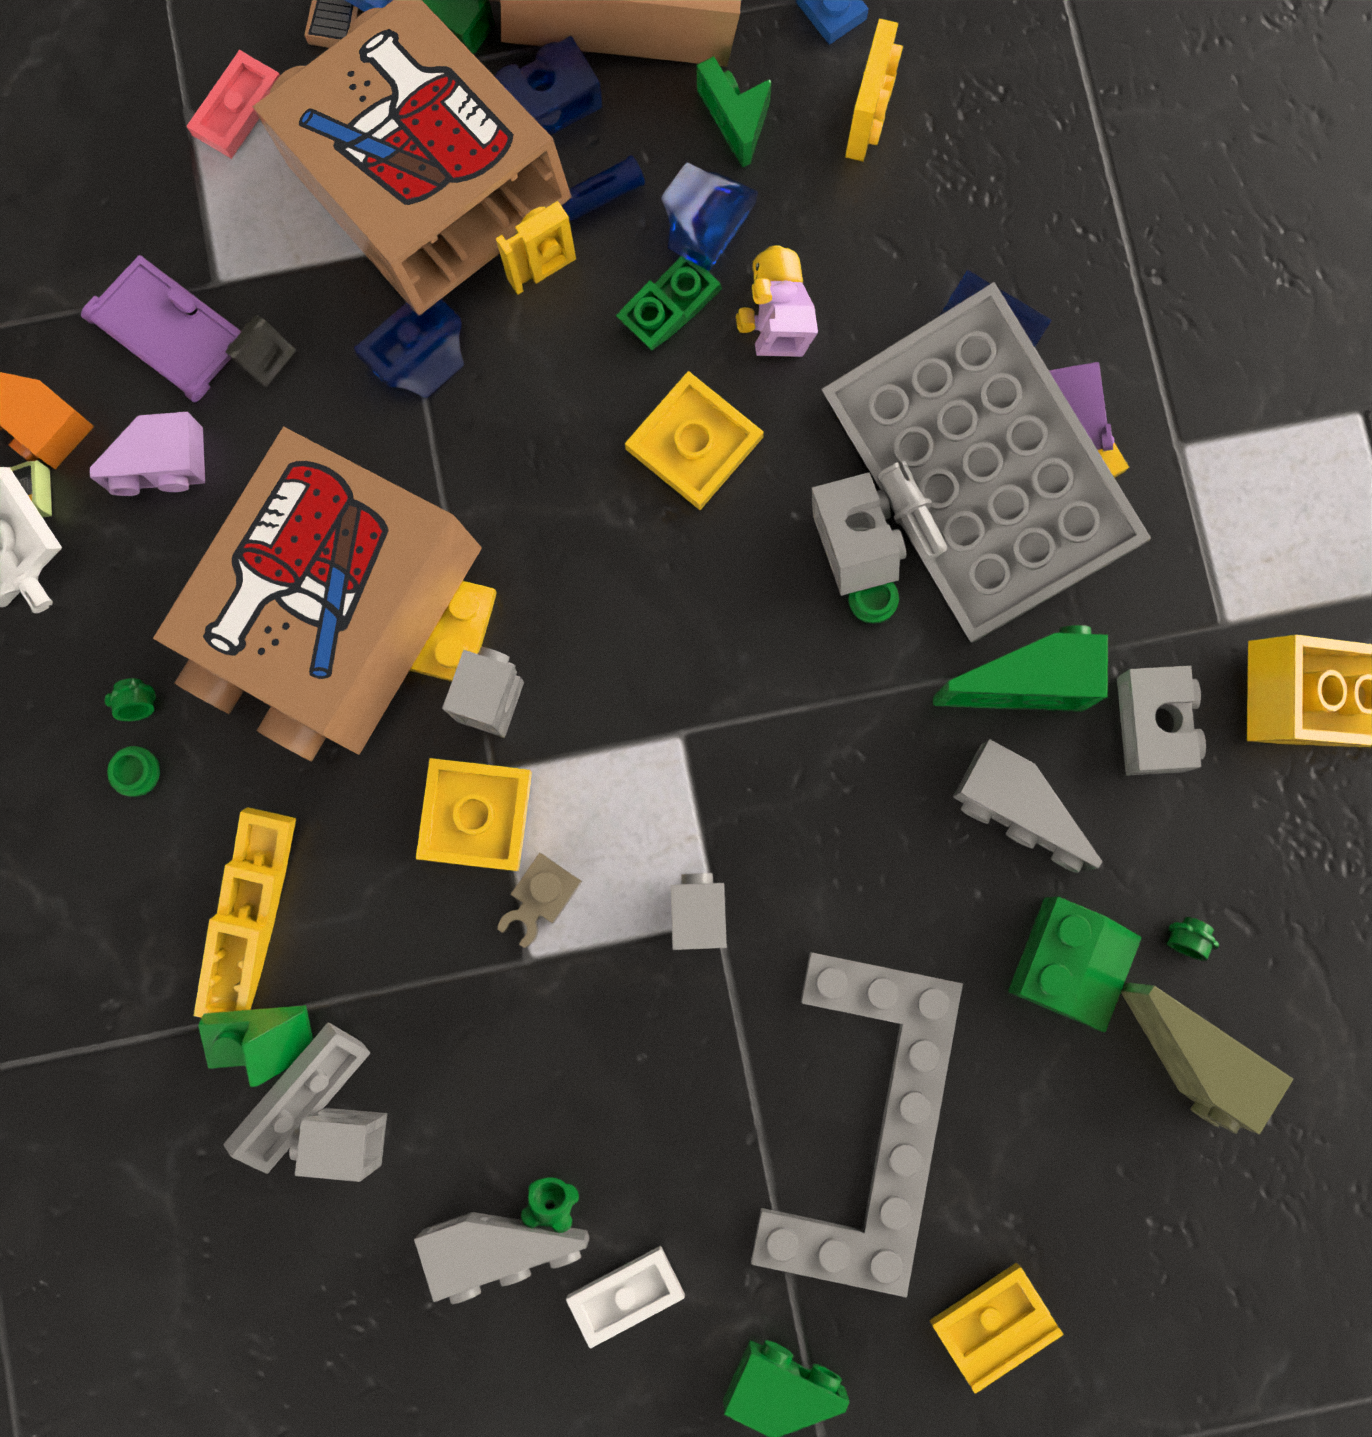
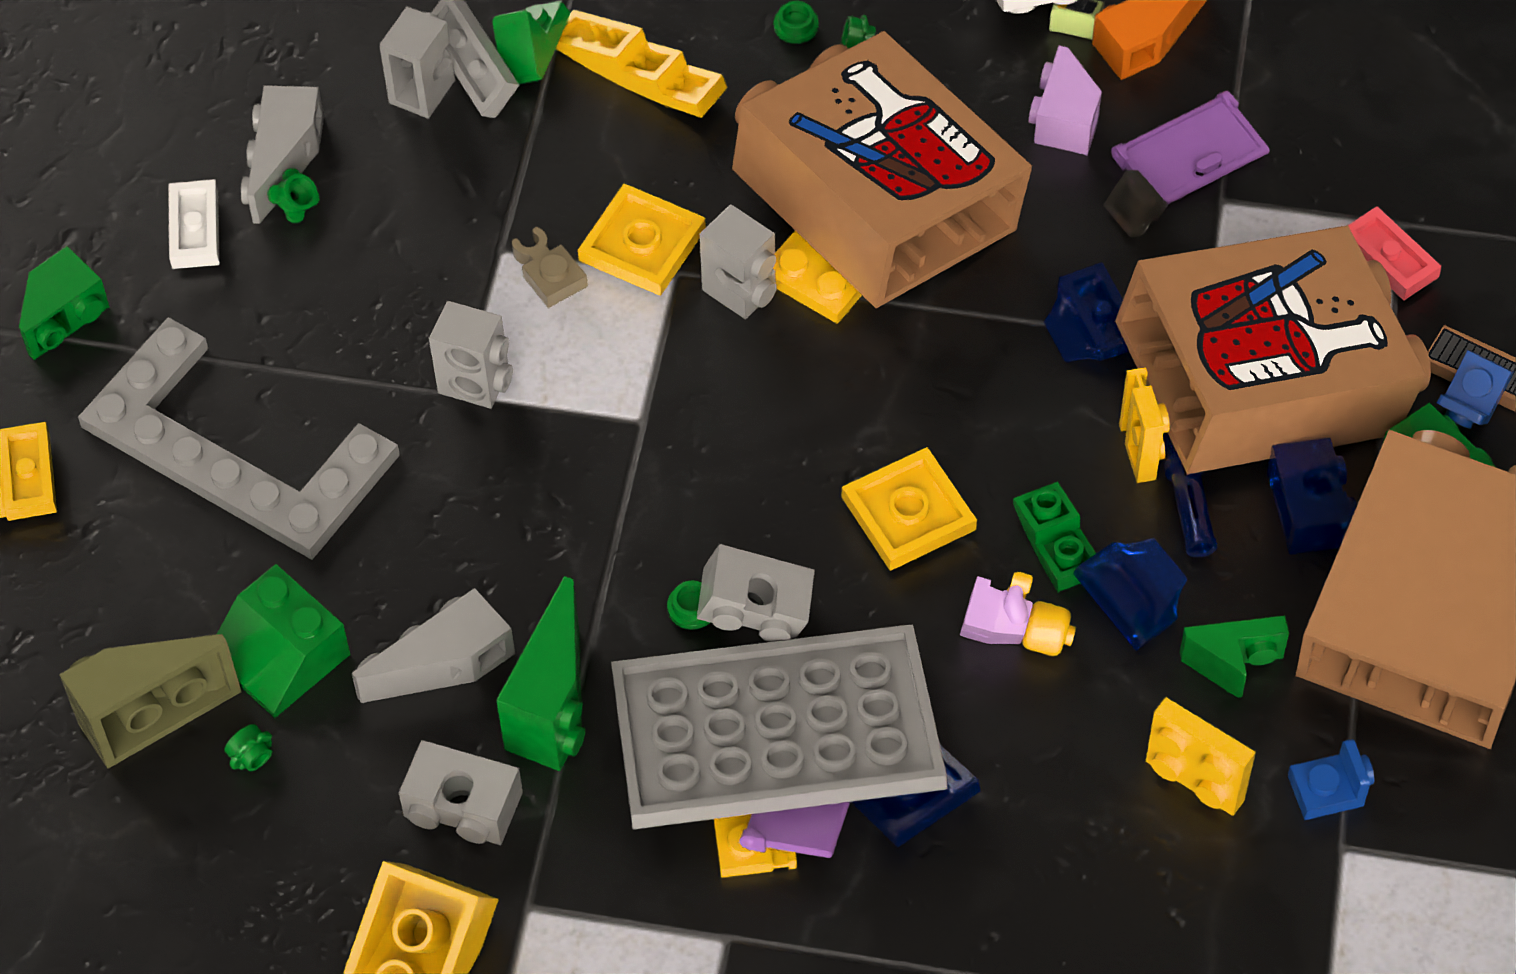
camera: 110 degrees right, 25 degrees down
light grey axle [877,461,947,561] -> none

